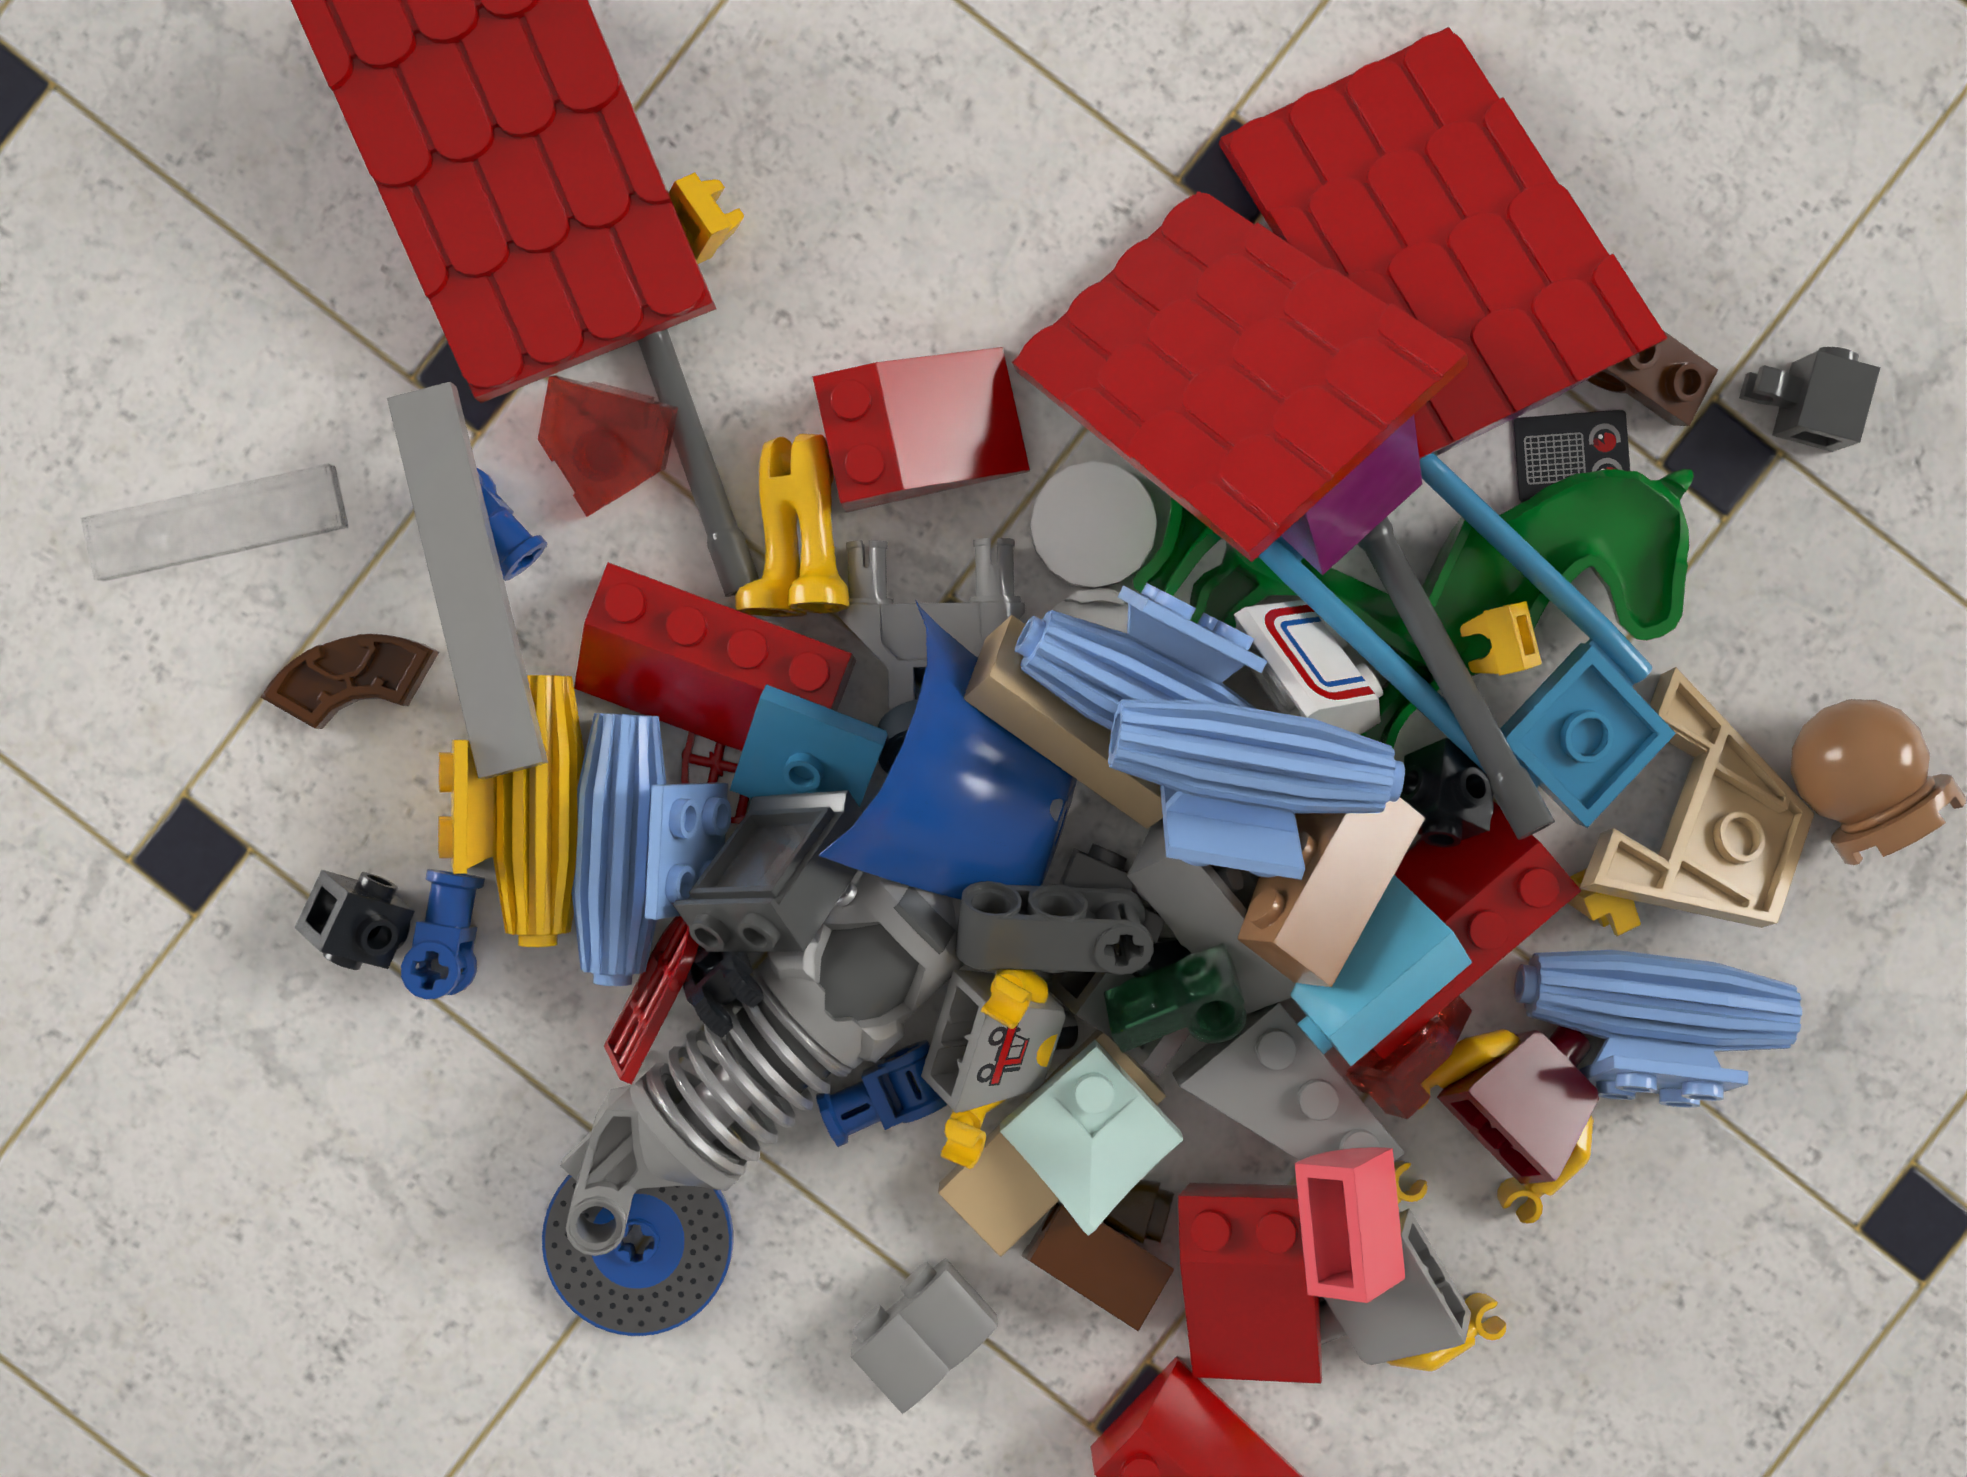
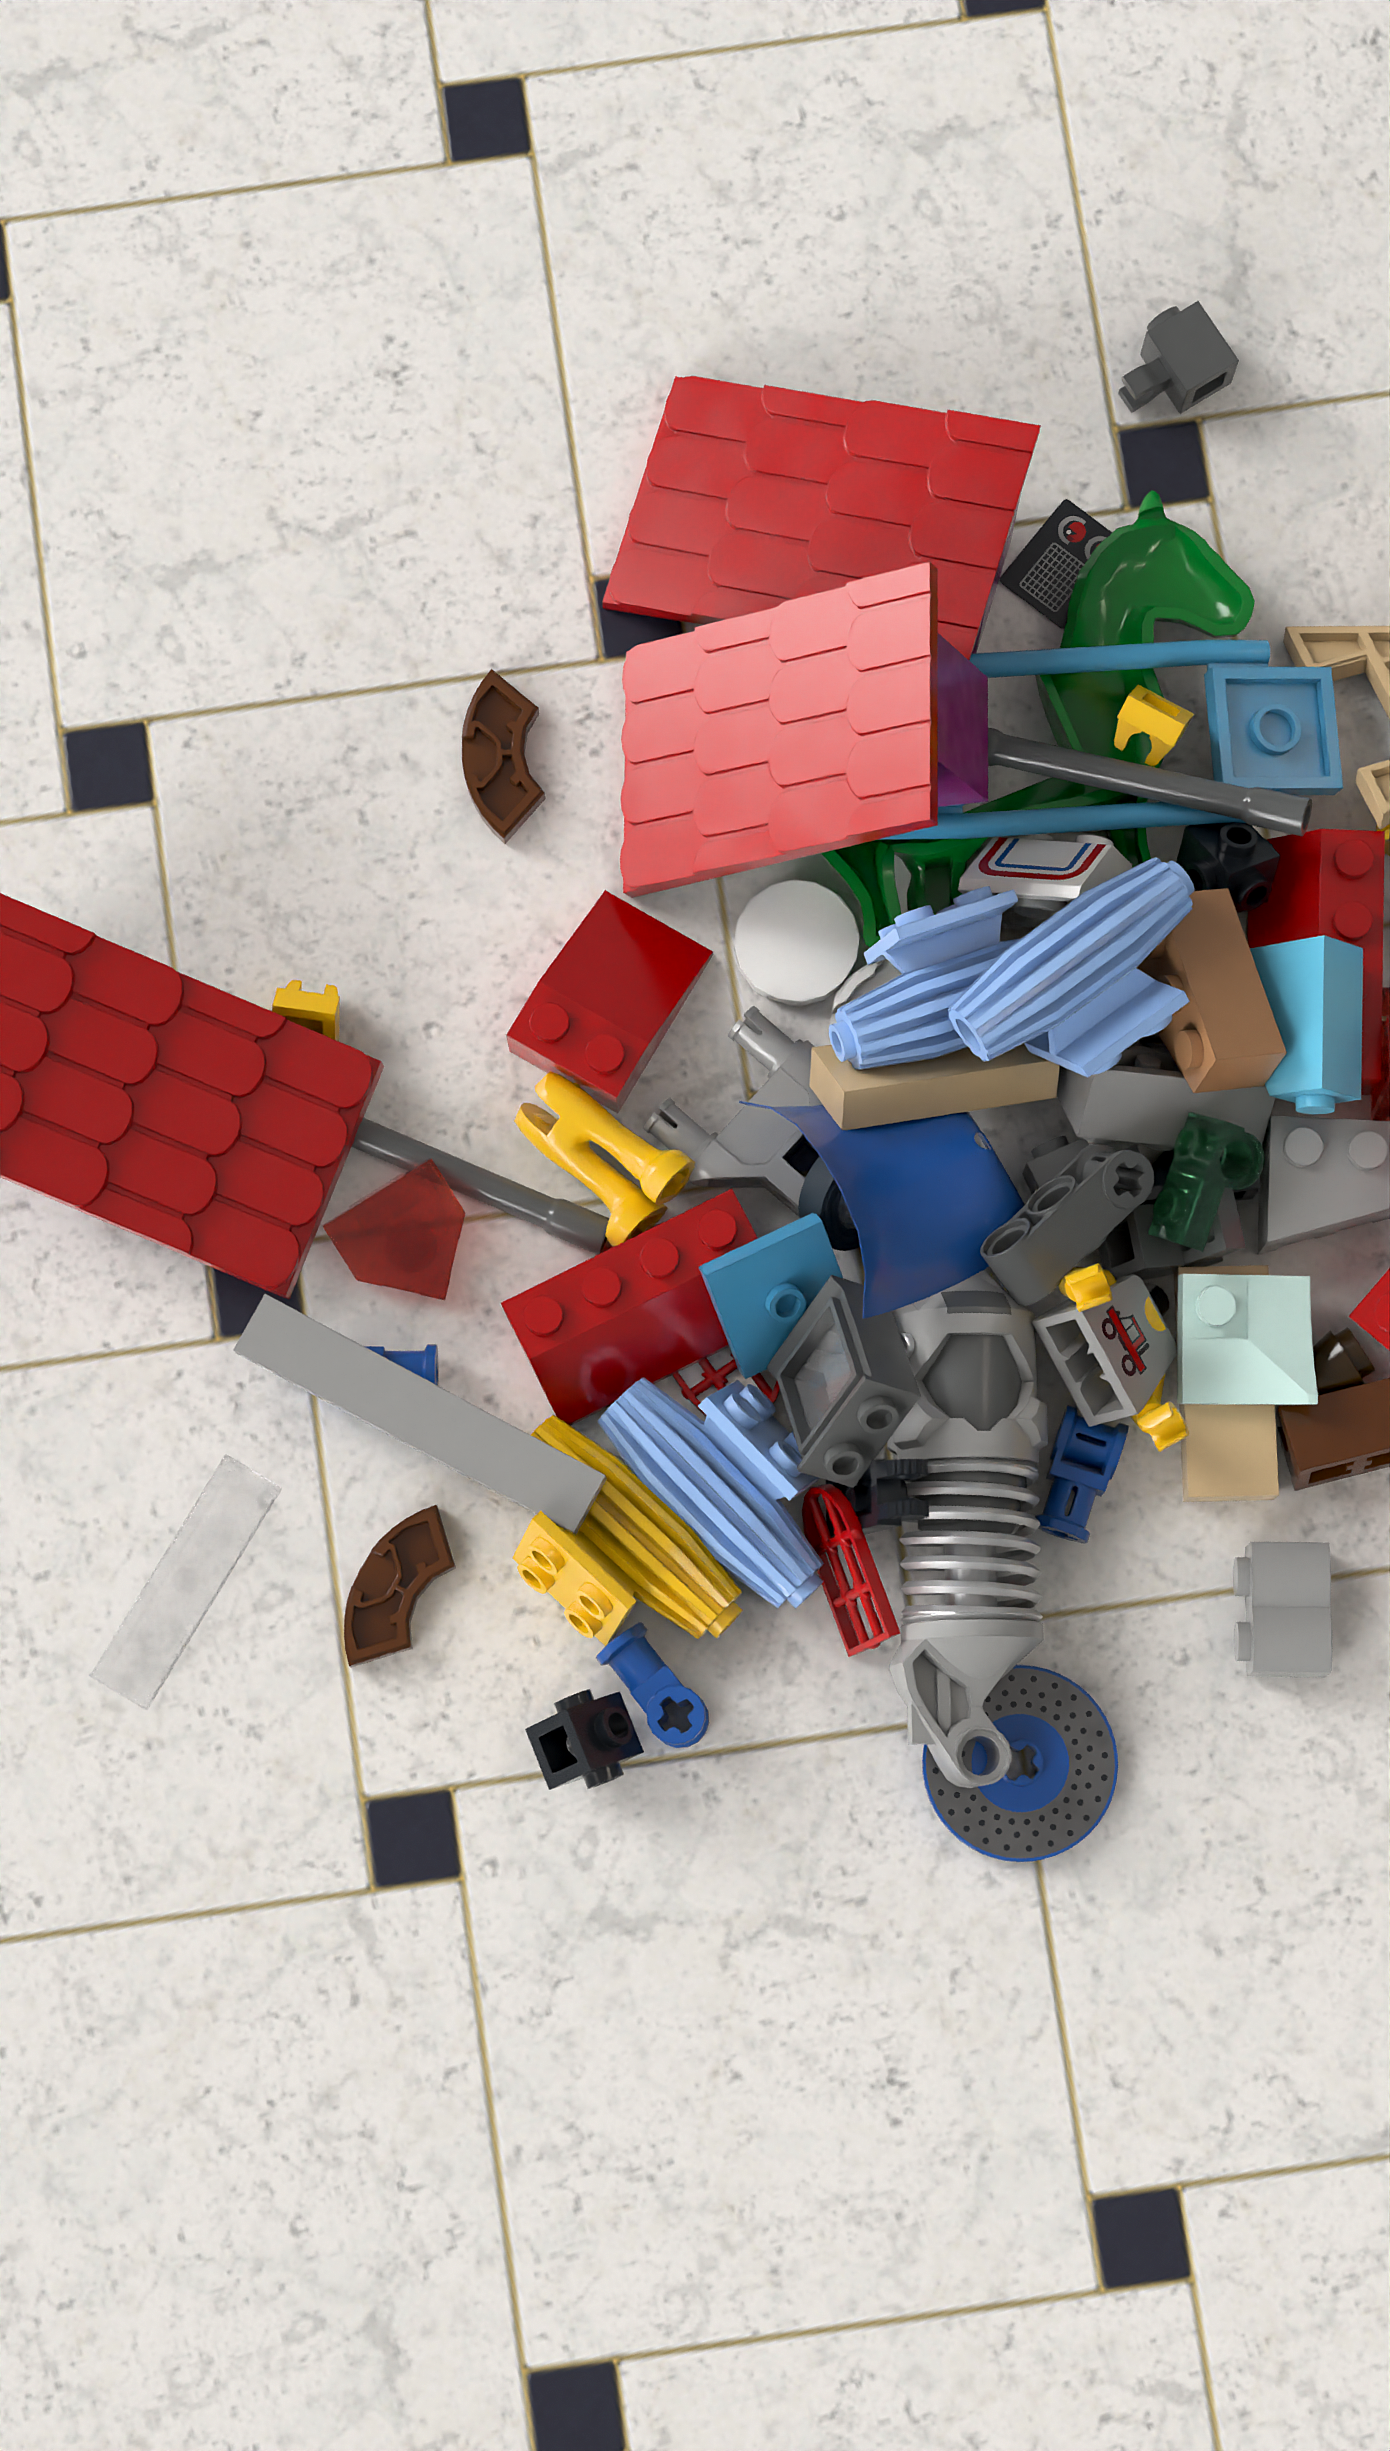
camera: 40 degrees left, 10 degrees down
reddish brown plate [1586,330,1718,426] -> none
none -> reddish brown tile [462,669,546,844]

